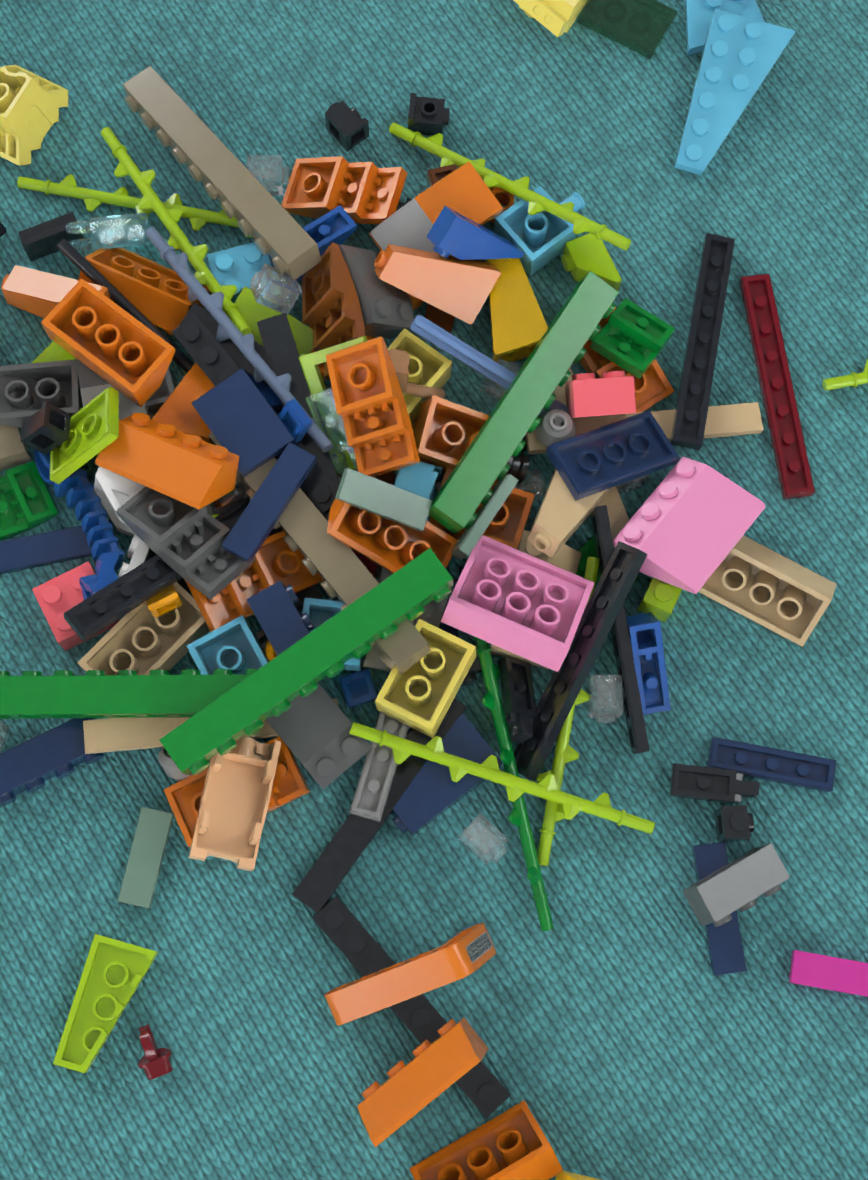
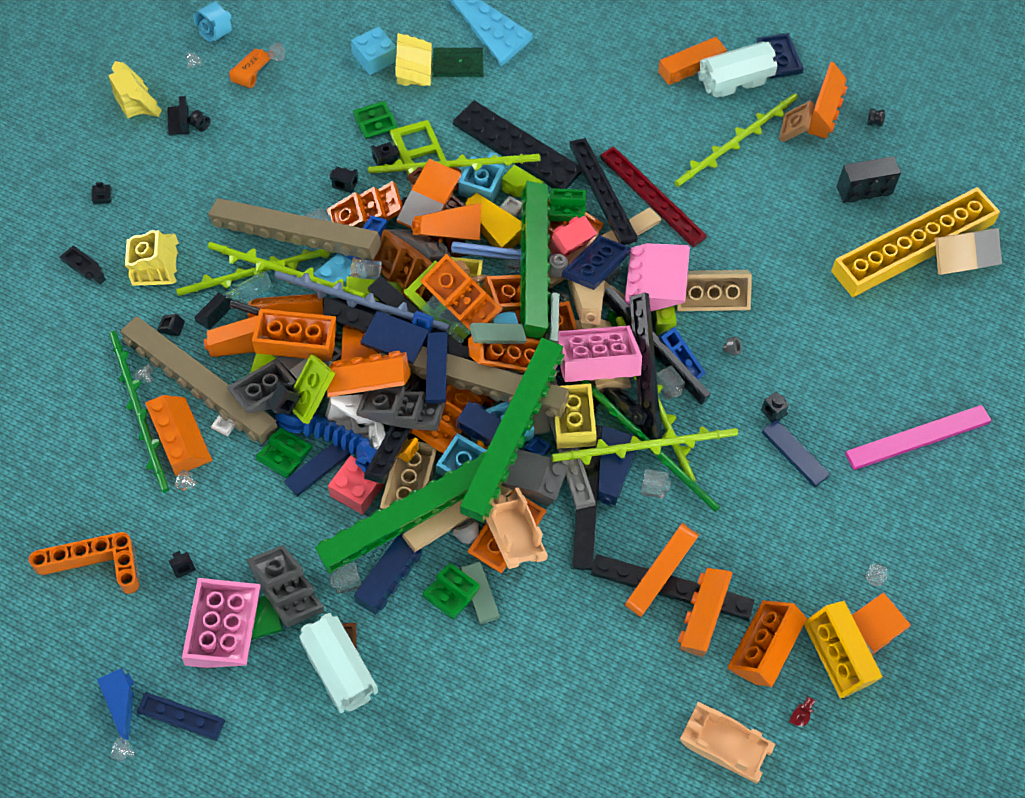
camera: 30 degrees left, 15 degrees down
lime wing [53,934,159,1073] -> none
dark red piece [137,1024,173,1080] -> none
blue slope [426,206,524,260] -> none
black hinge [670,763,760,804] -> none
medium azure wing [674,8,796,175] -> none
brick [682,843,790,927] -> none
dark blue tile [707,737,836,792] -> none
none -> green slope [353,101,398,139]
none -> lime window [389,120,447,175]
none -> green slope [422,563,480,620]
none -> black plate [453,100,582,189]
none -> white tile [500,196,522,217]
none -> dark grey tile [723,336,742,356]
none -> clear tile [866,564,888,586]

